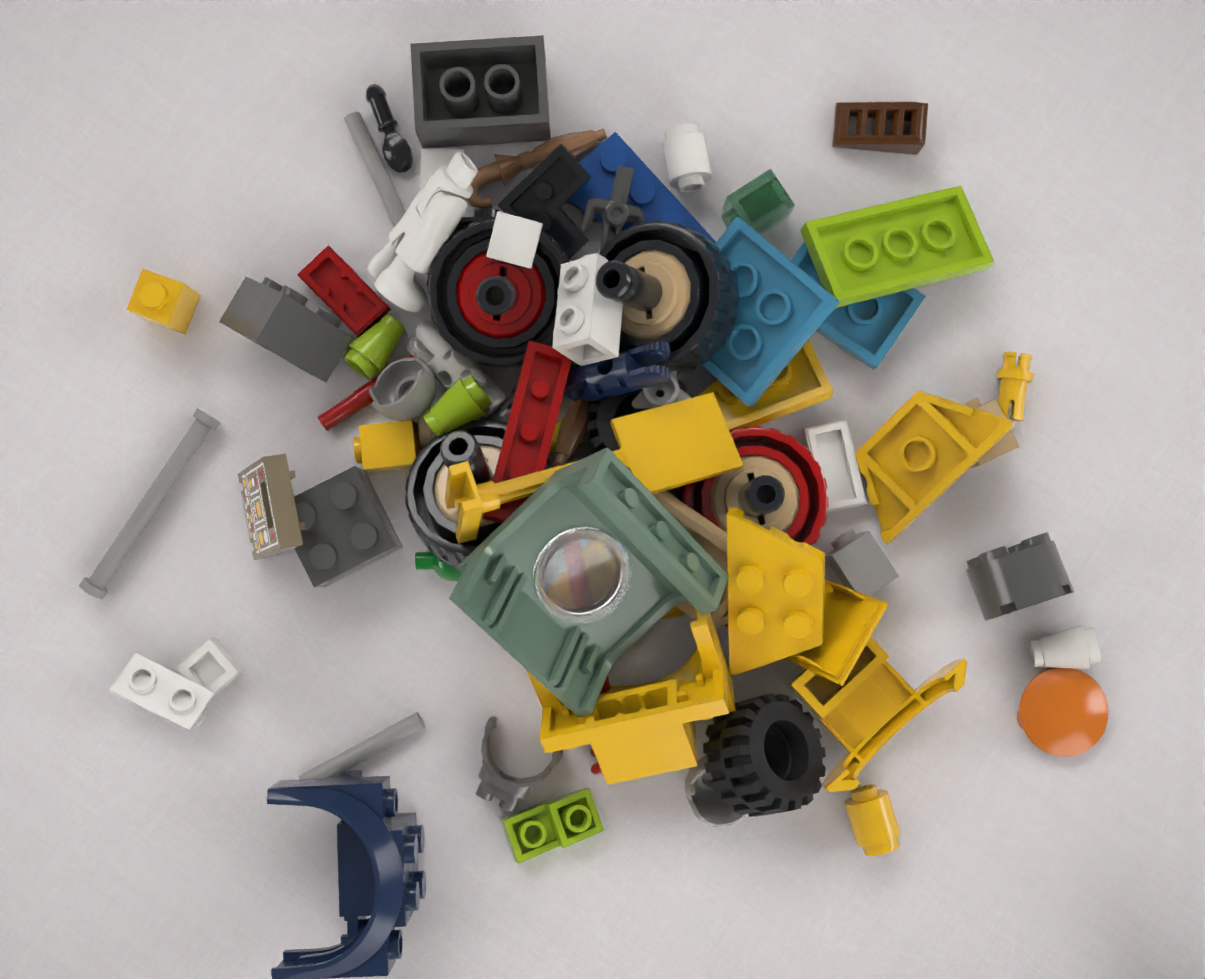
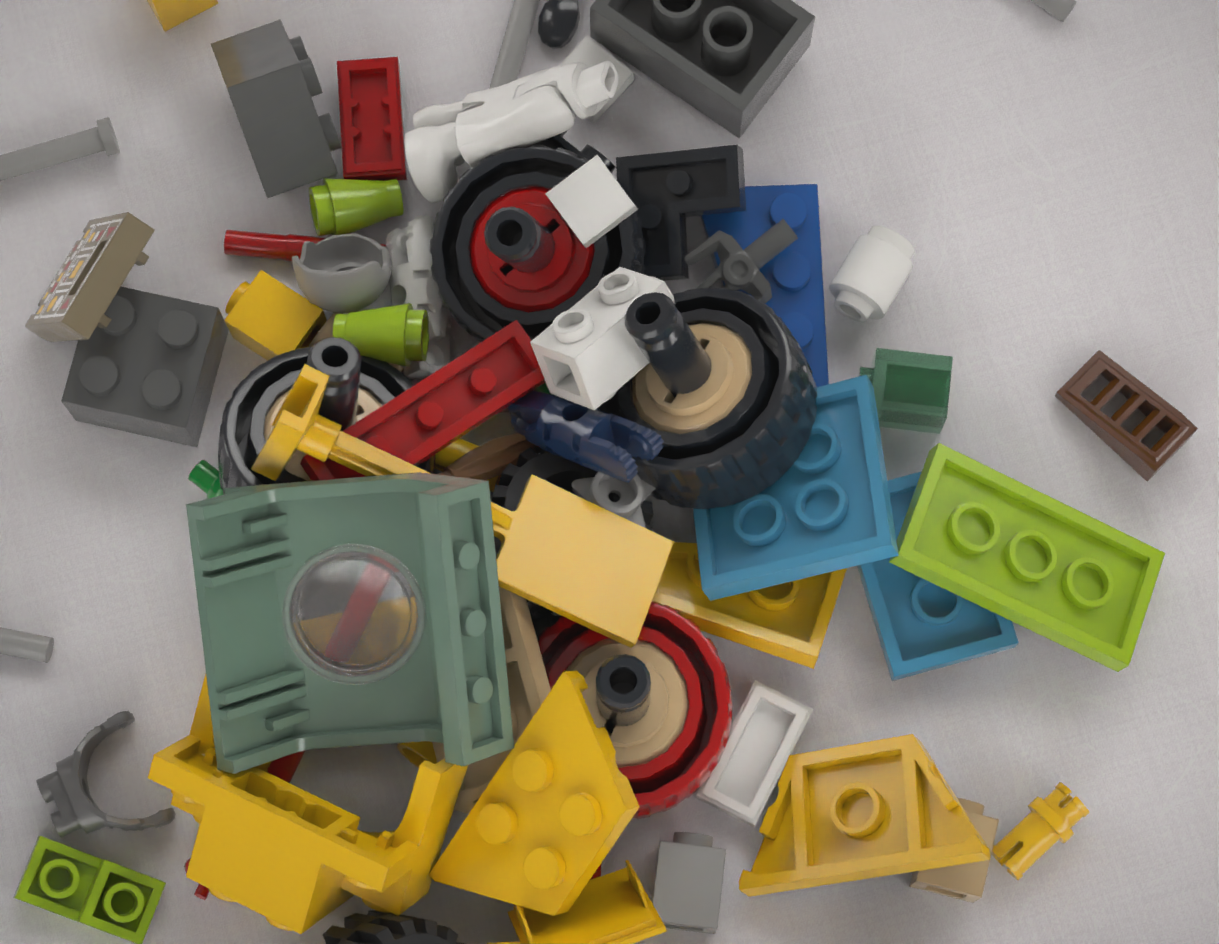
camera: 40 degrees right, 10 degrees down
medium nougat piece [466,129,607,209] -> none

